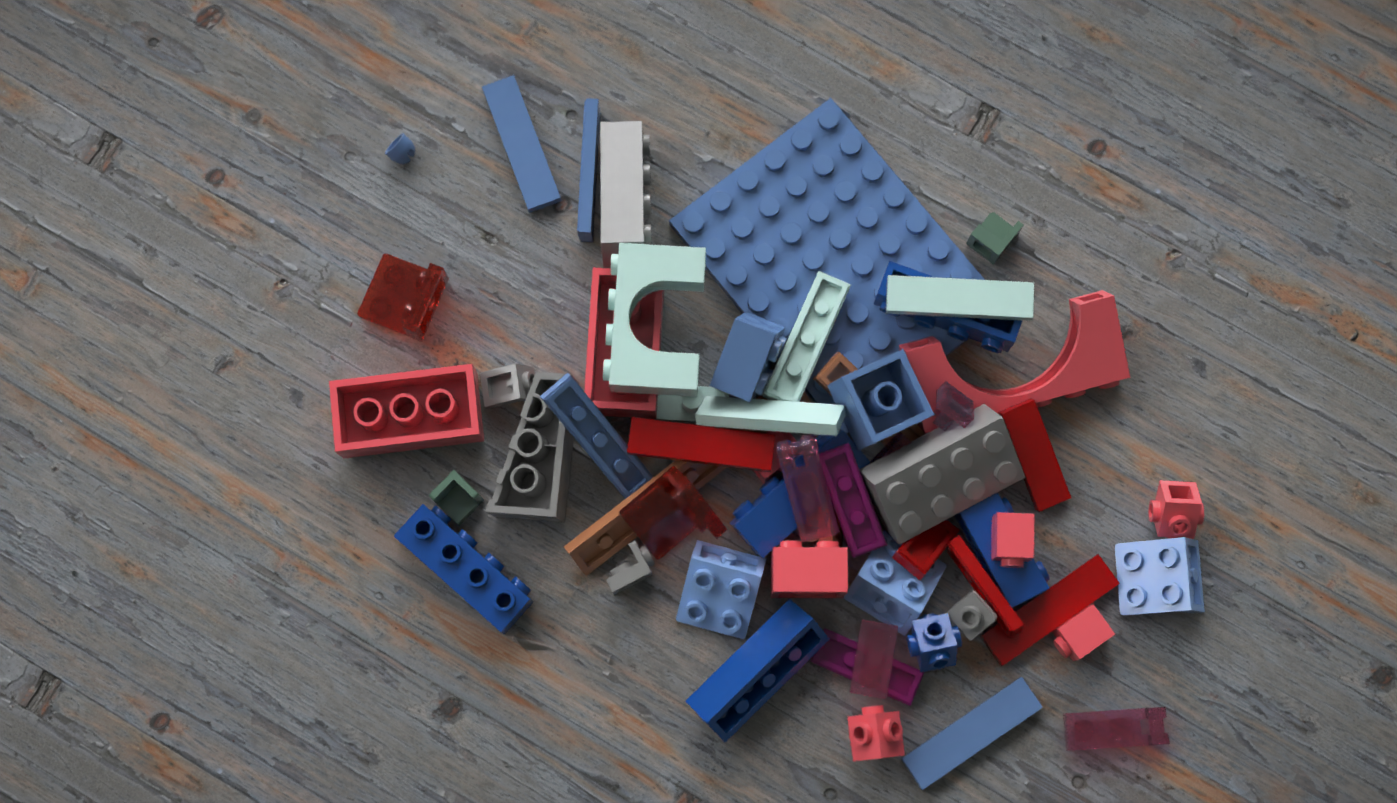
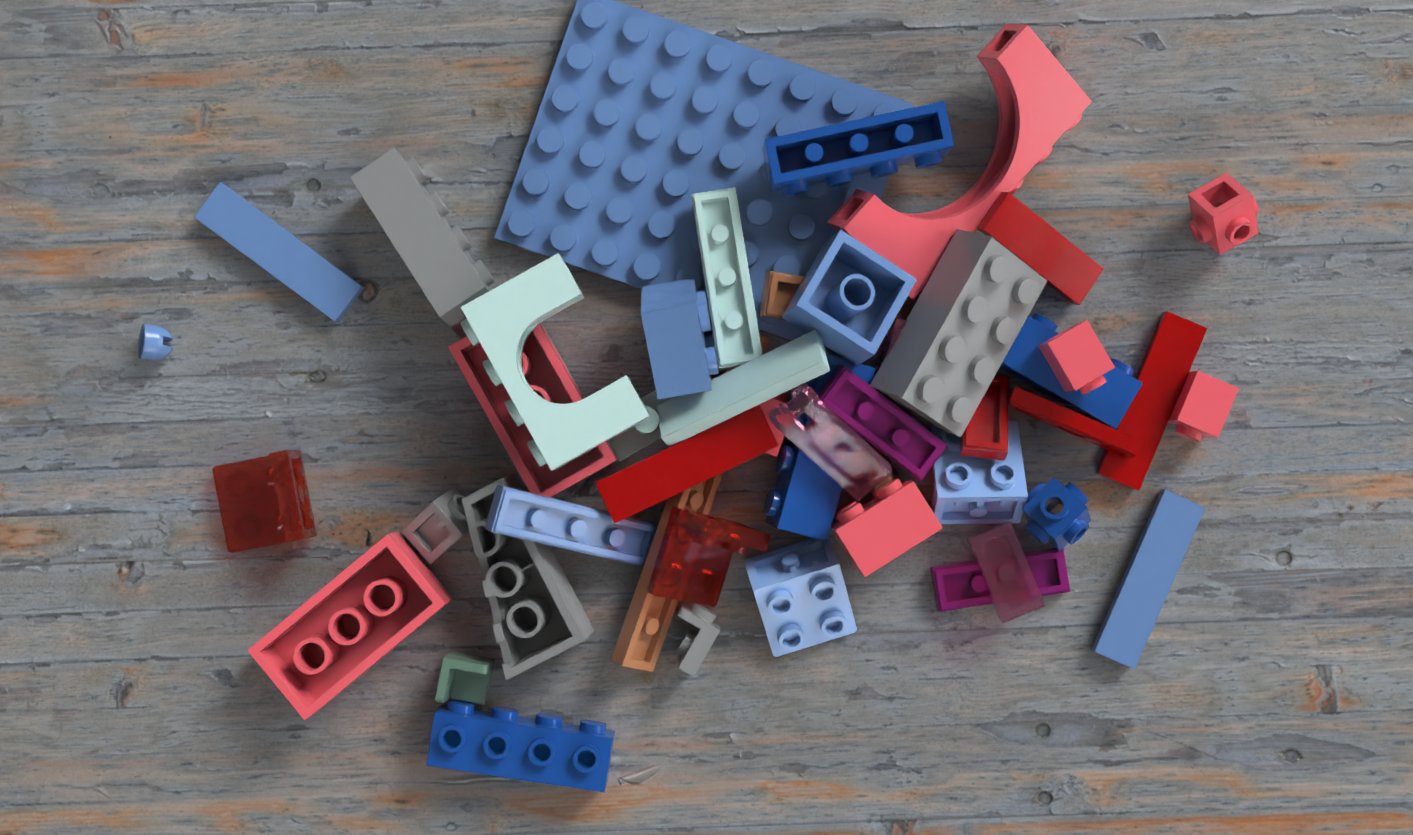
camera: 35 degrees left, 10 degrees up
medium blue tile [577,98,600,242] -> none
blue brick [685,599,830,742] -> none
coral brick [848,705,905,761] -> none
light aqua tile [886,275,1034,321] -> none
clear purple tile [933,381,974,431] -> none
light grey bracket [947,591,997,641] -> none
sand green panel [966,212,1024,265] -> none
clear pink plate [1063,707,1170,751] -> none
light blue bracket [1115,537,1205,616] -> none

